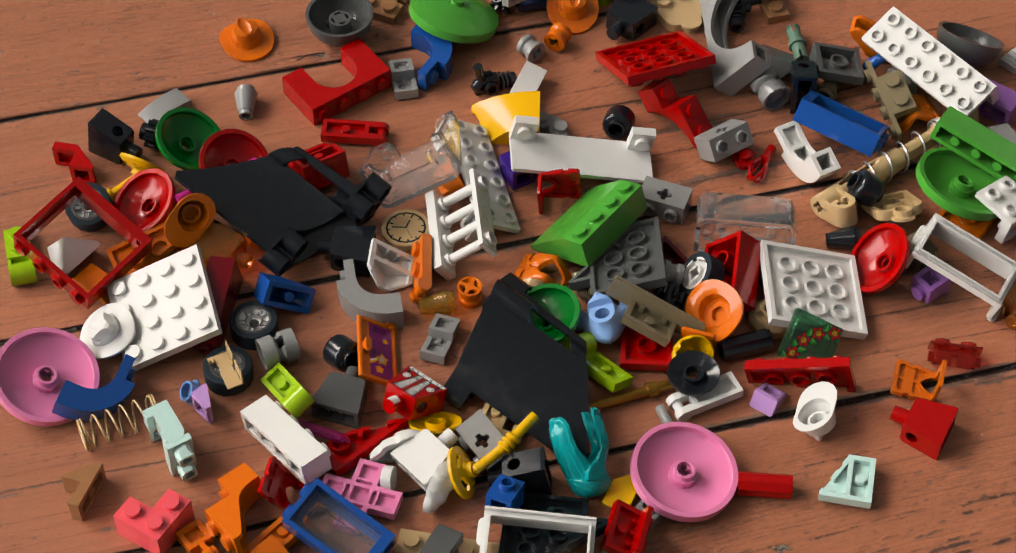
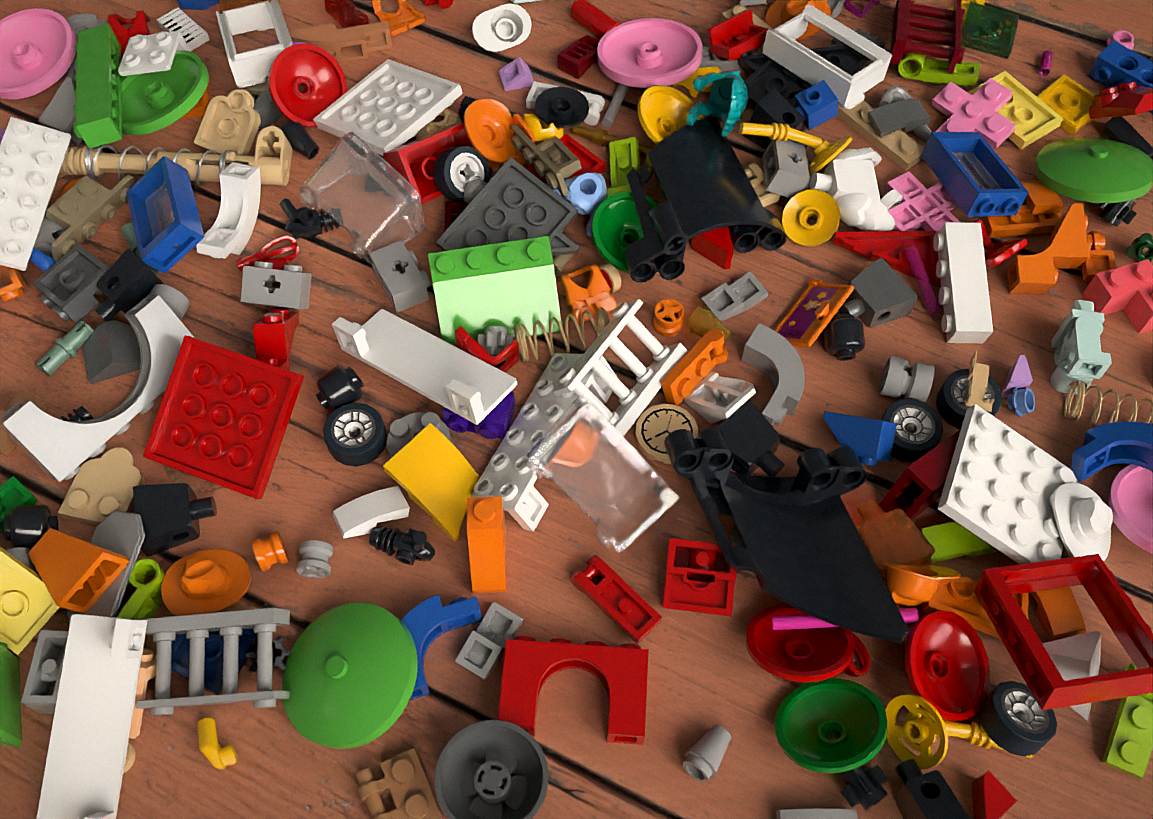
camera: 140 degrees left, 10 degrees up
lime plate [260,362,316,419] -> none
red torso [383,366,447,421] -> none
red wing [744,356,856,393] -> none
clear green tile [776,308,843,359] -> none
black head [847,170,884,207] -> none
none -> black piece [280,199,344,239]
none -> nougat slope [288,21,393,62]
none -> wheel [323,403,387,467]
none -> orange slope [467,496,507,593]
none -> light grey gear [477,326,514,362]
none -> tan piece [515,307,609,363]
none -> dark red slope [557,35,599,79]
none -> yellow dish [637,85,704,145]

